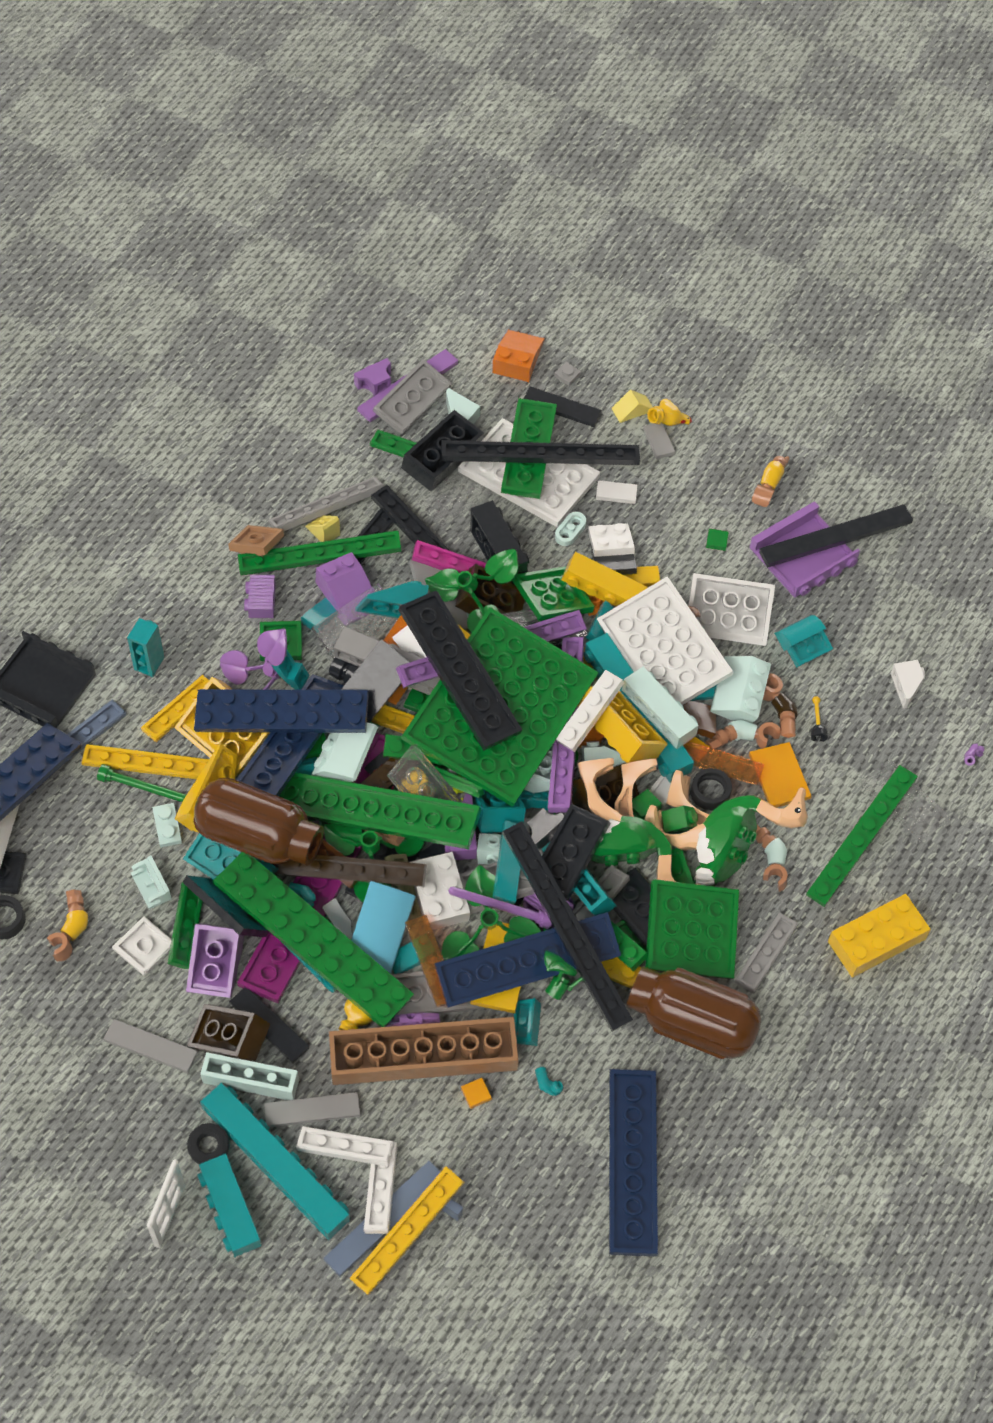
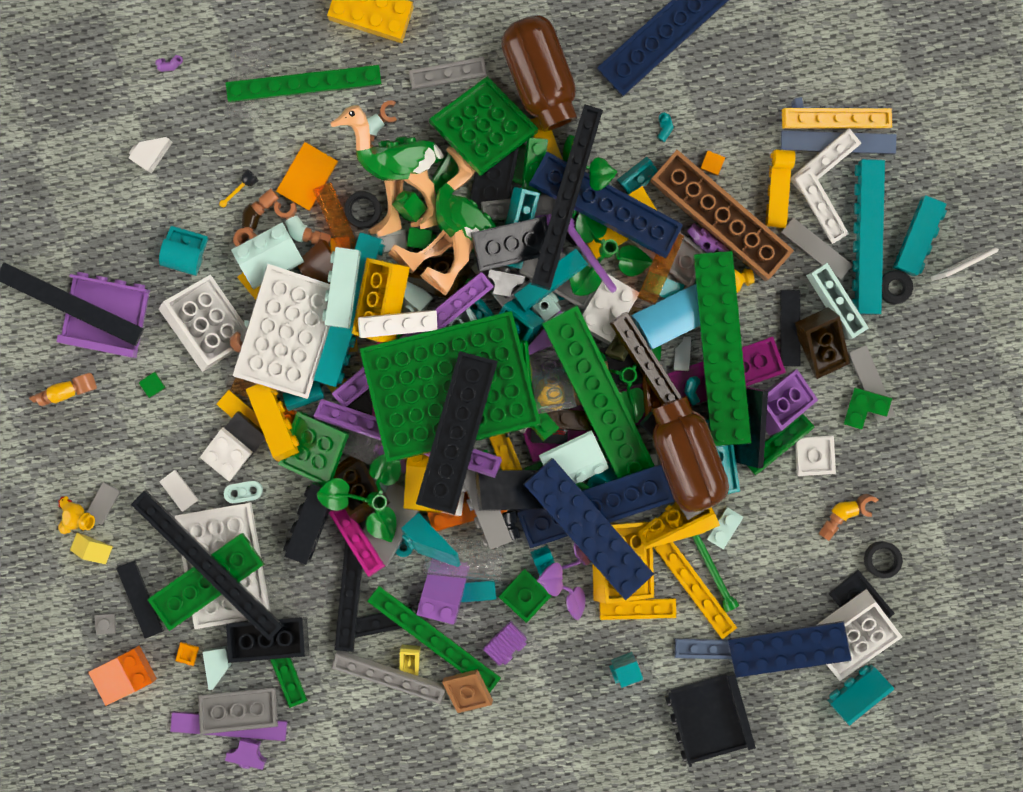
camera: 125 degrees left, 30 degrees up
light aqua hinge [131,856,171,910] -> none
none -> light orange tile [175,642,199,666]
none -> yellow beam [765,149,796,228]
none -> green plate [844,387,892,429]

